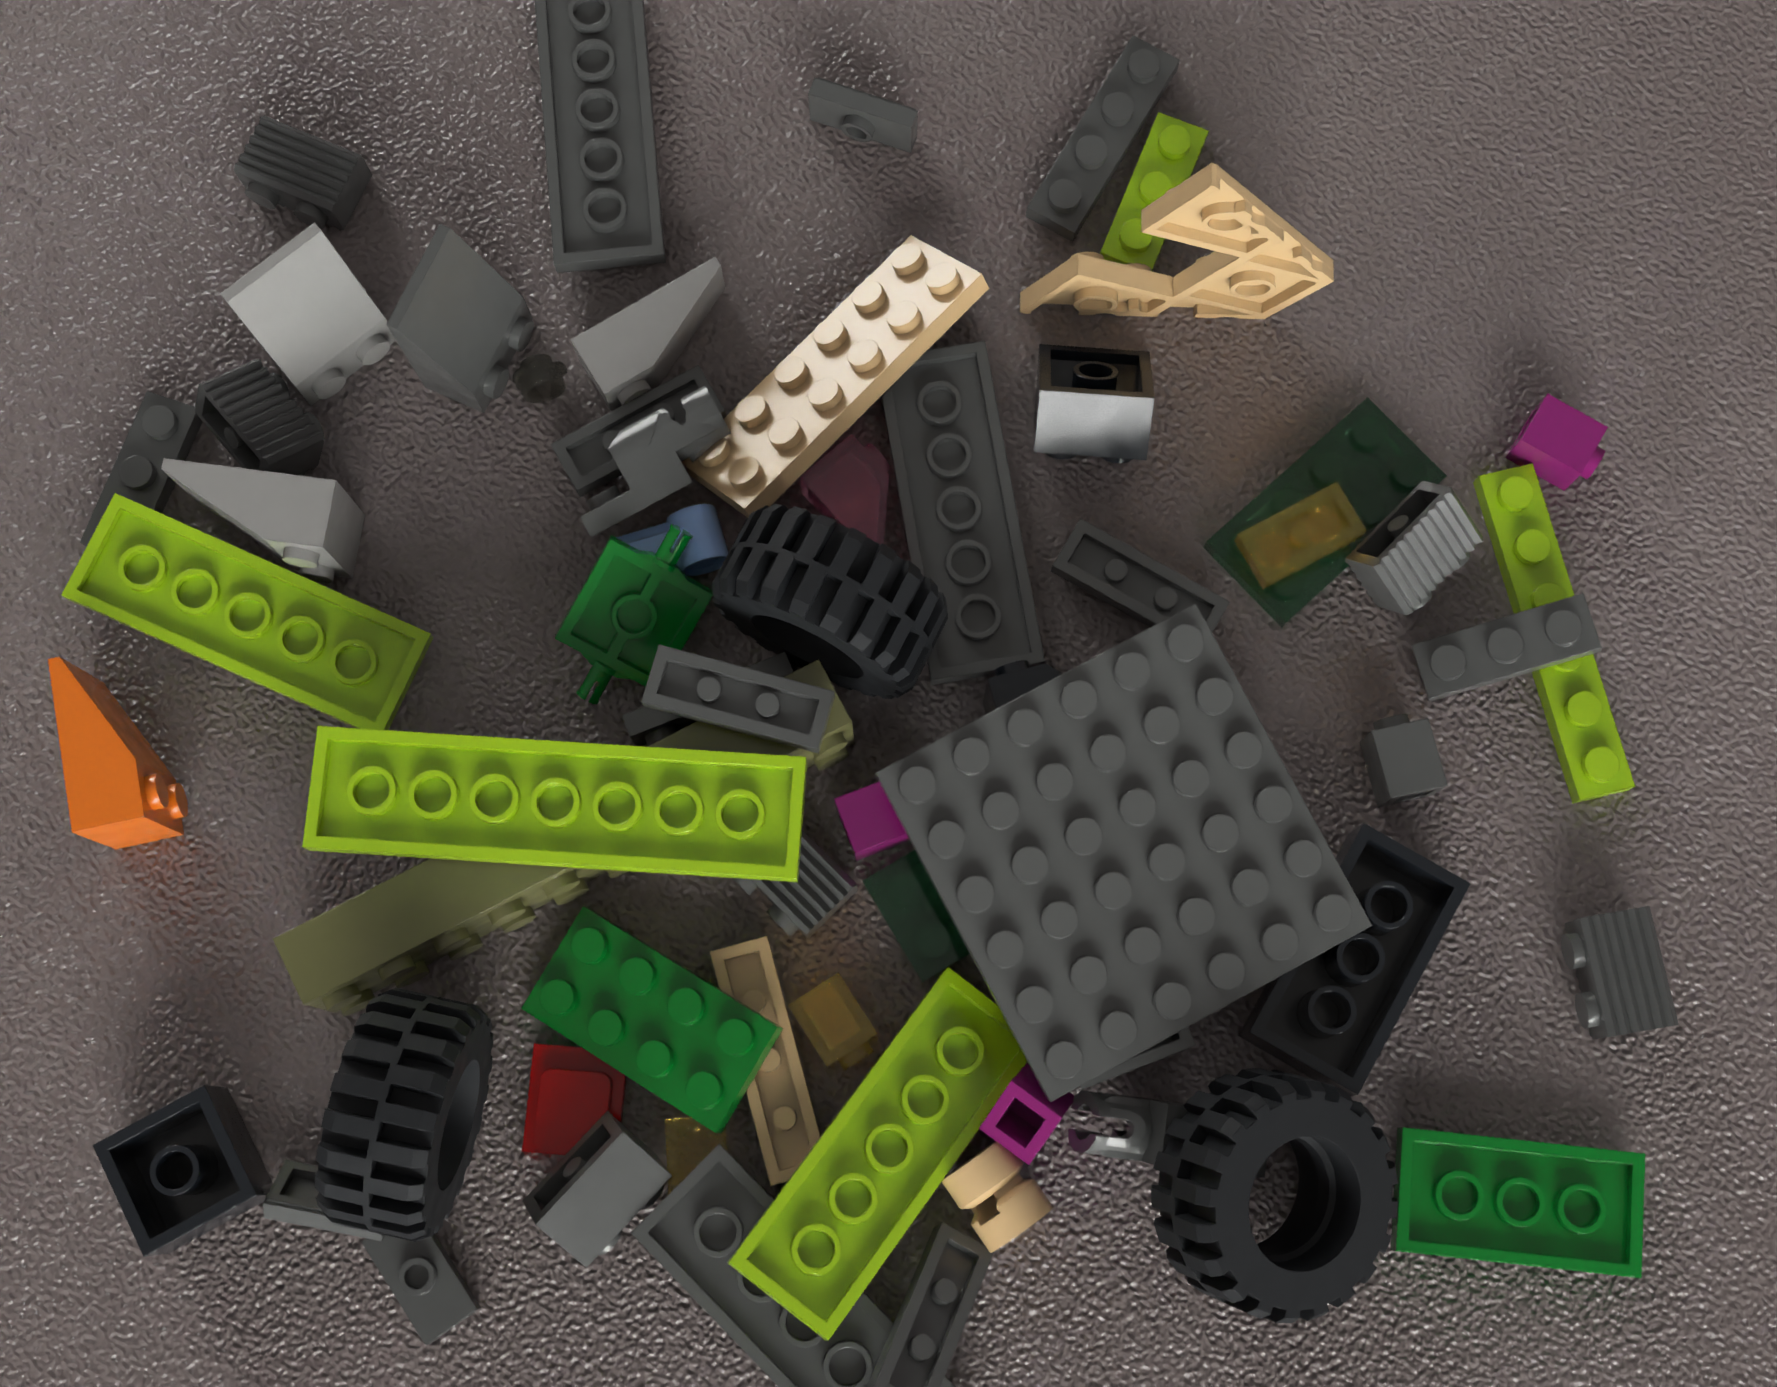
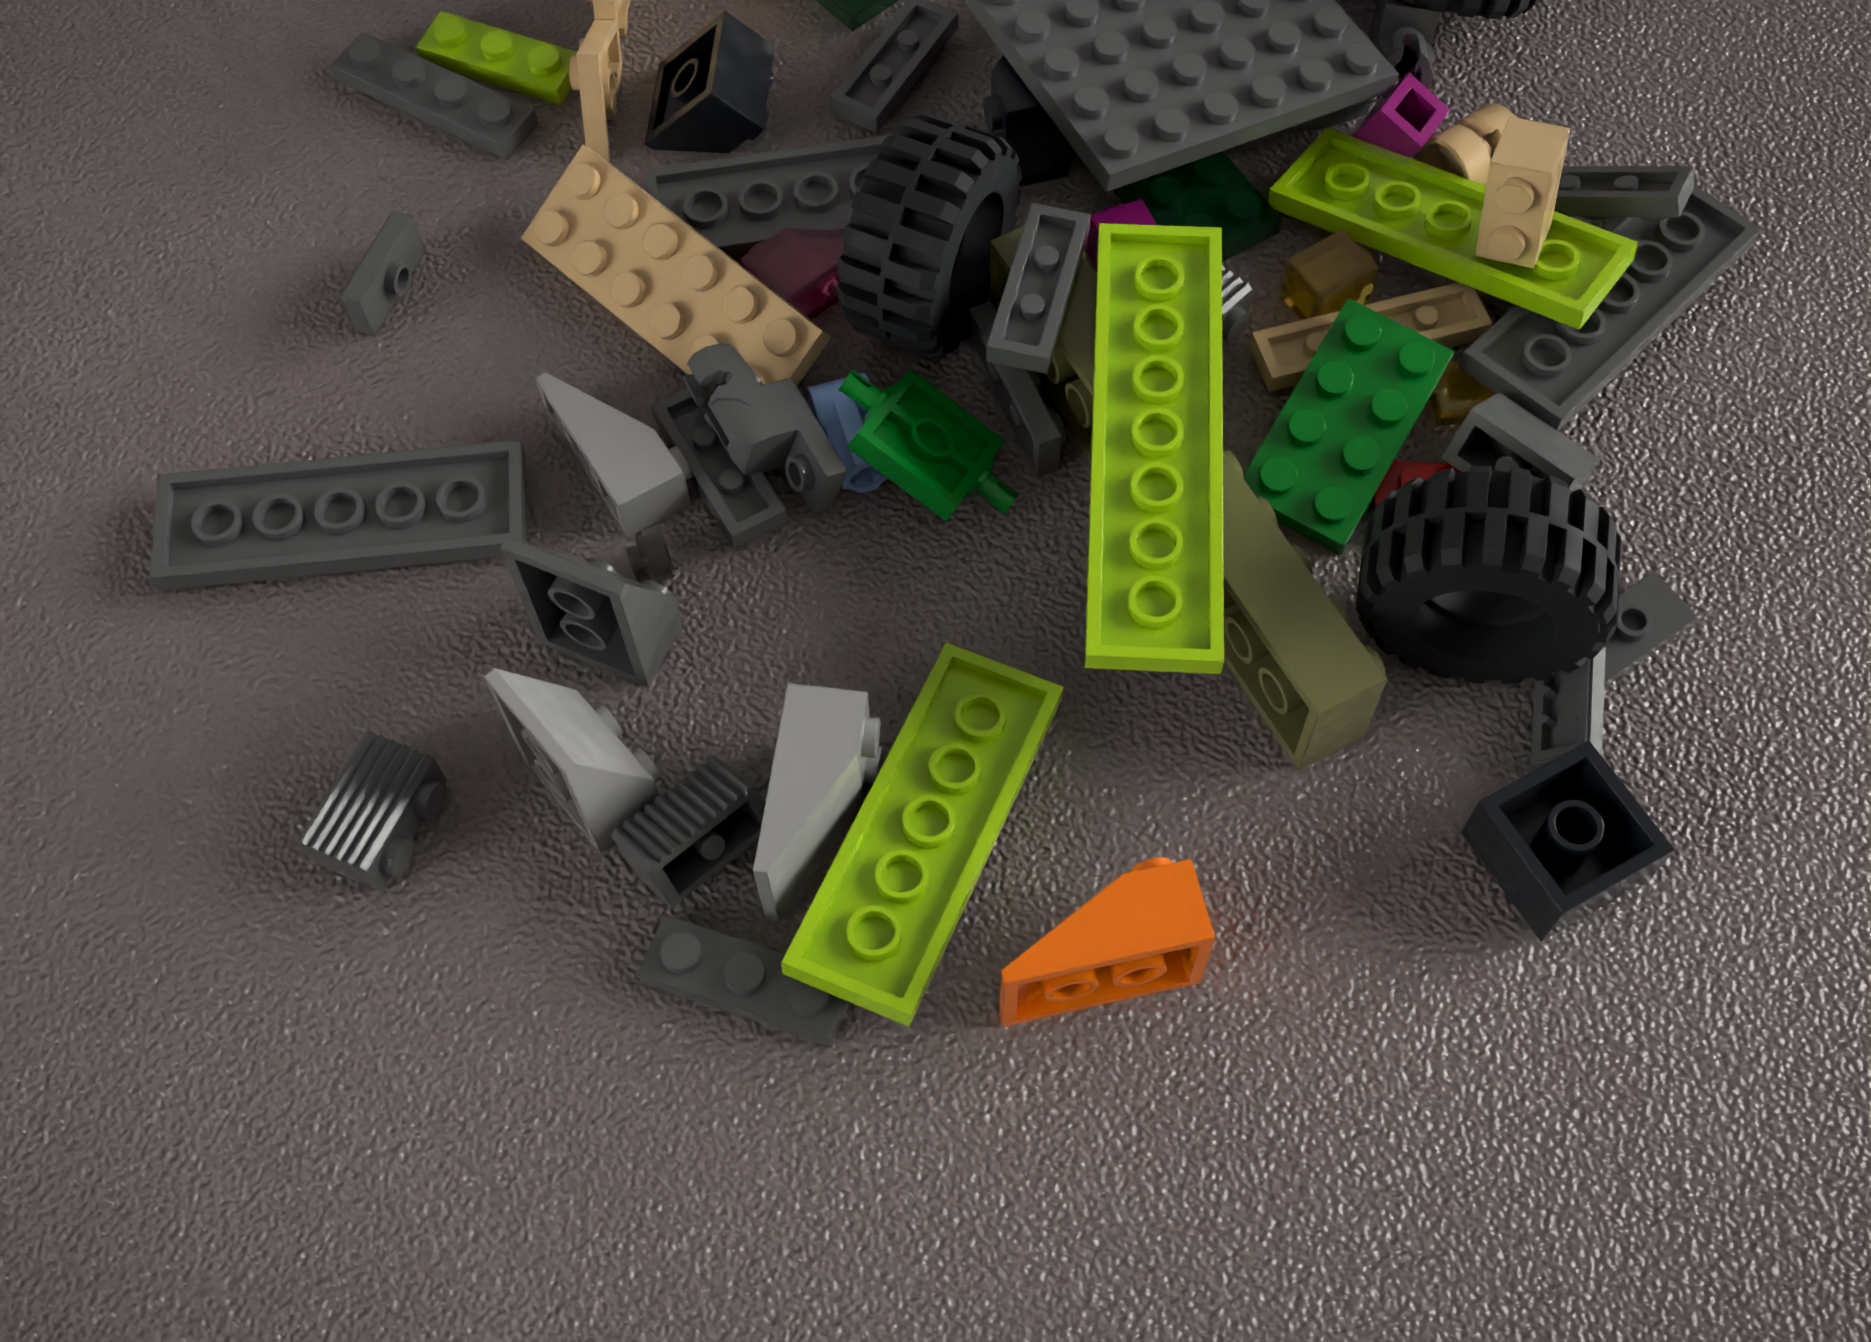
camera: 90 degrees left, 15 degrees down
none -> tan brick [1475,116,1570,268]

